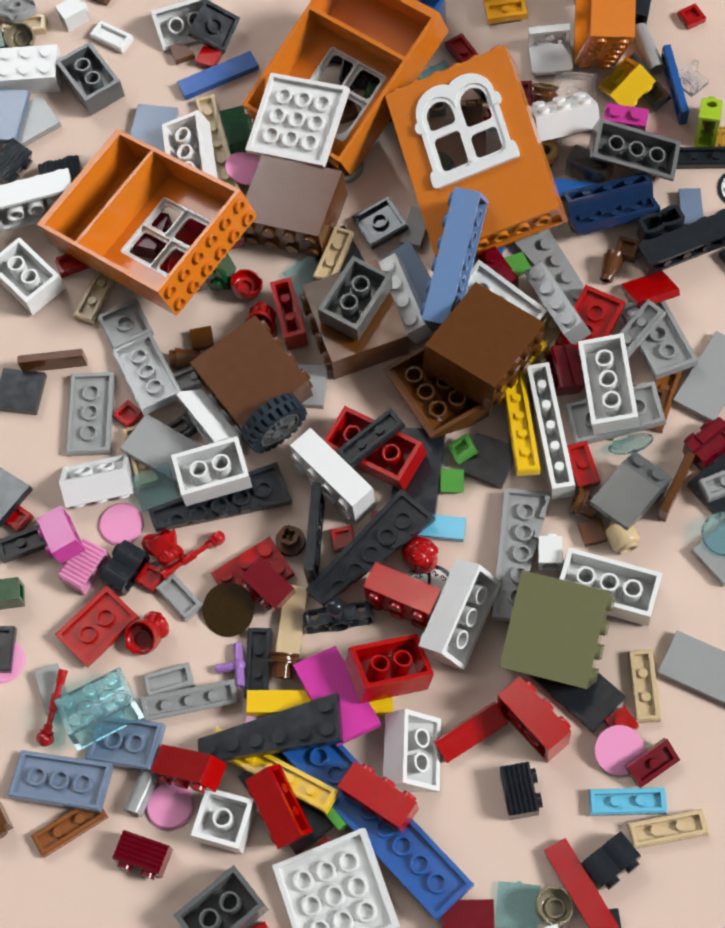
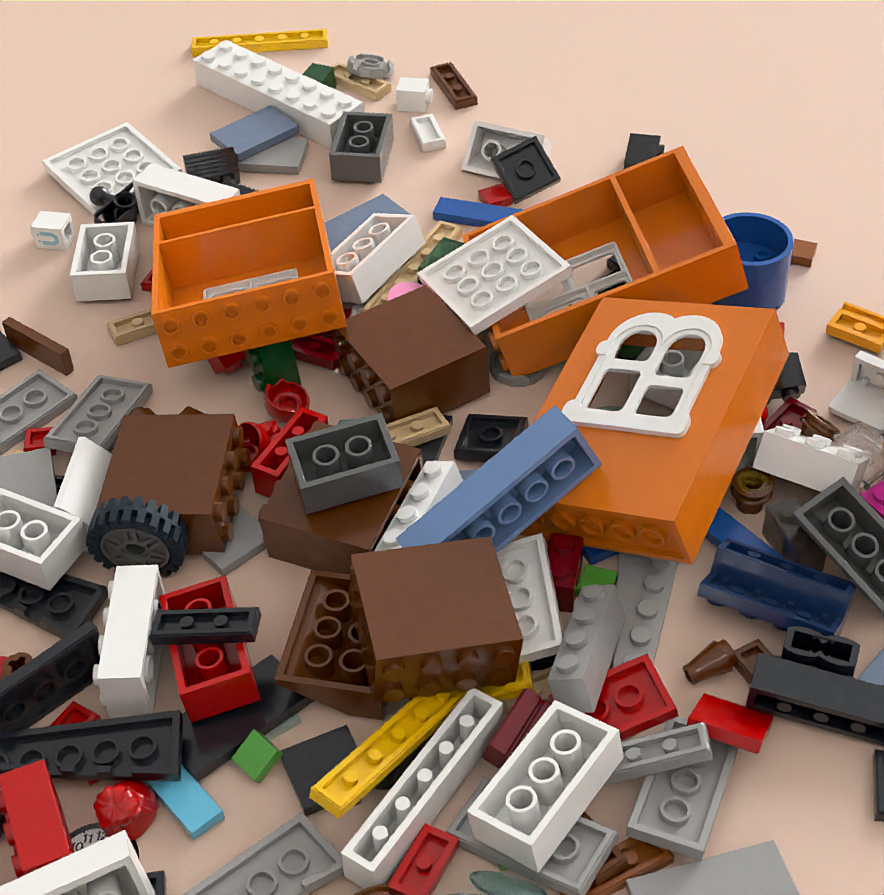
camera: 35 degrees right, 20 degrees down
dark tan hair [3,22,36,48] -> none
light grey tile [97,298,154,350] -> none
reddish brown tile [169,44,195,65] -> none
bright green tile [448,433,478,465] -> none

